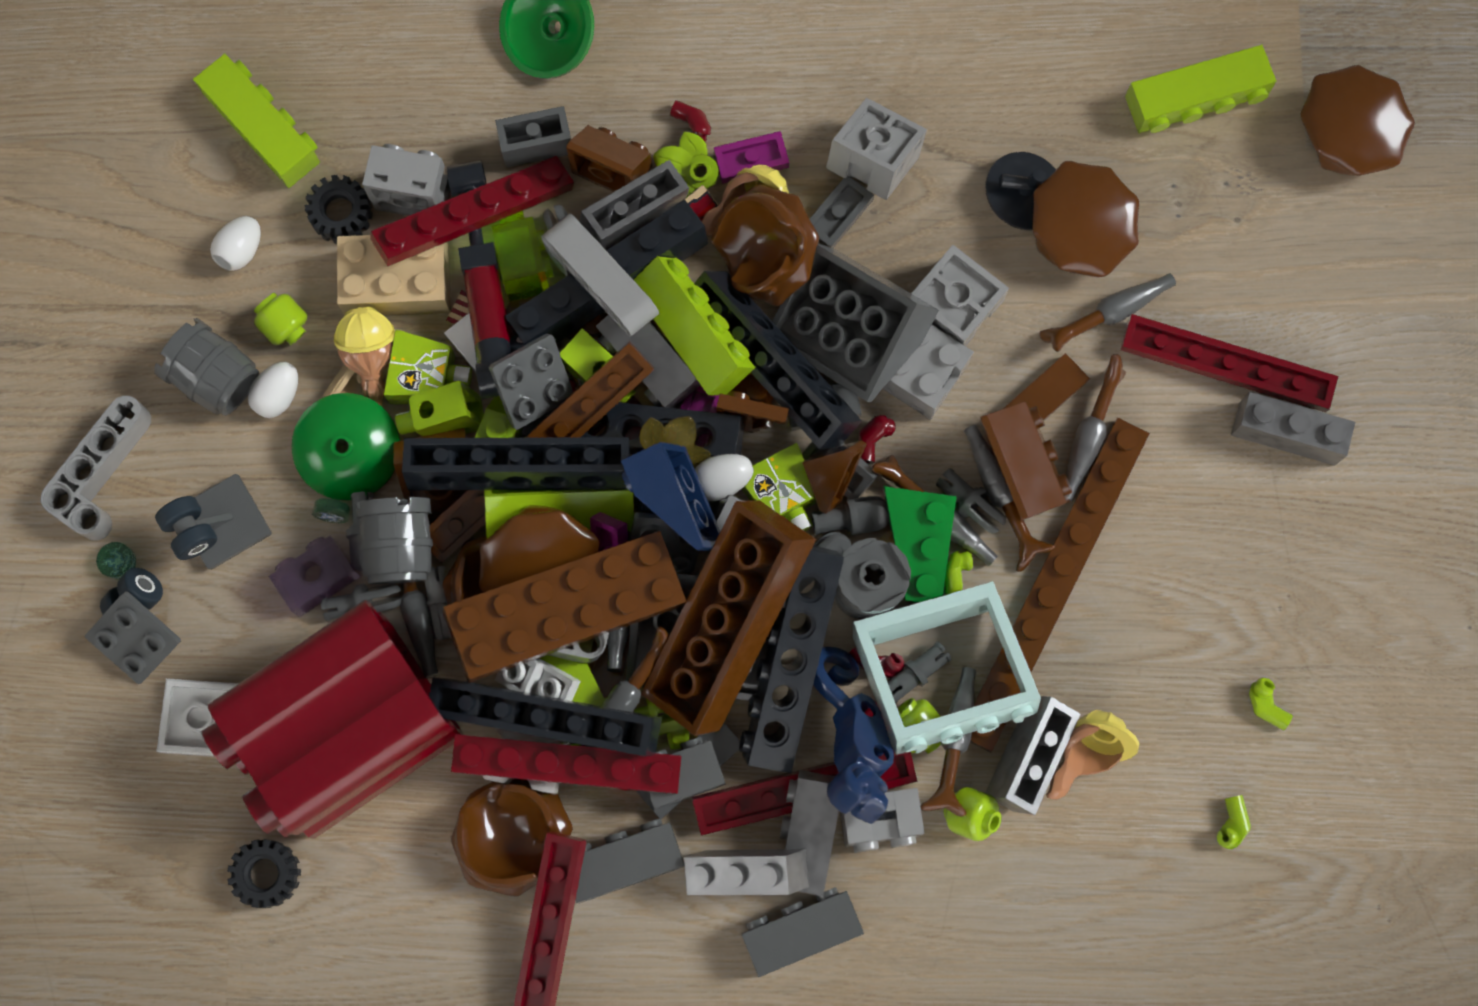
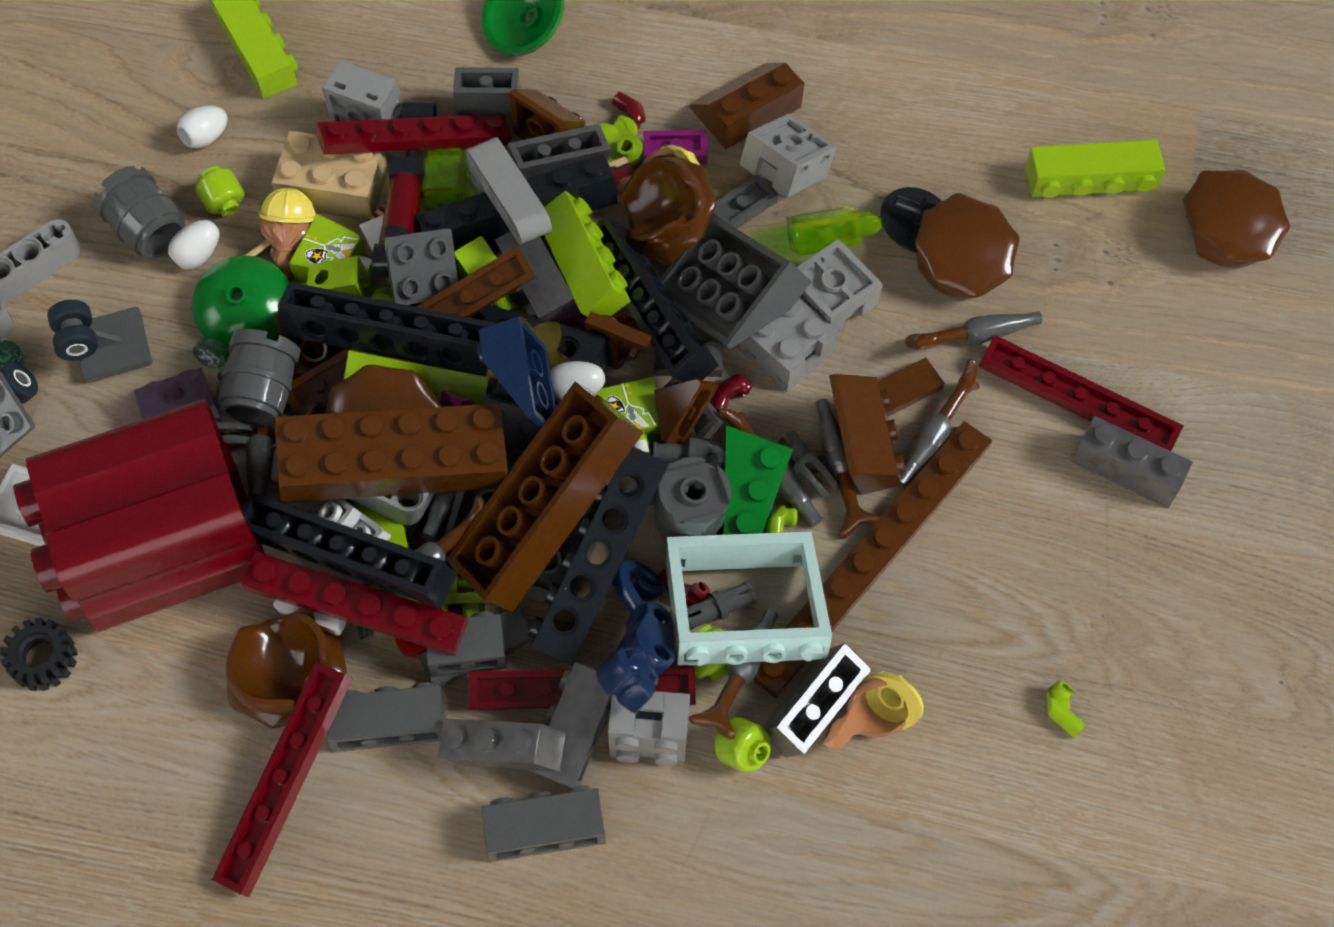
camera: 10 degrees right, 15 degrees down
black tyre [305,175,373,244] -> none
lime arm [1217,795,1251,849] -> none
none -> reddish brown slope [690,63,804,149]
none -> clear neon green brick [786,206,881,256]

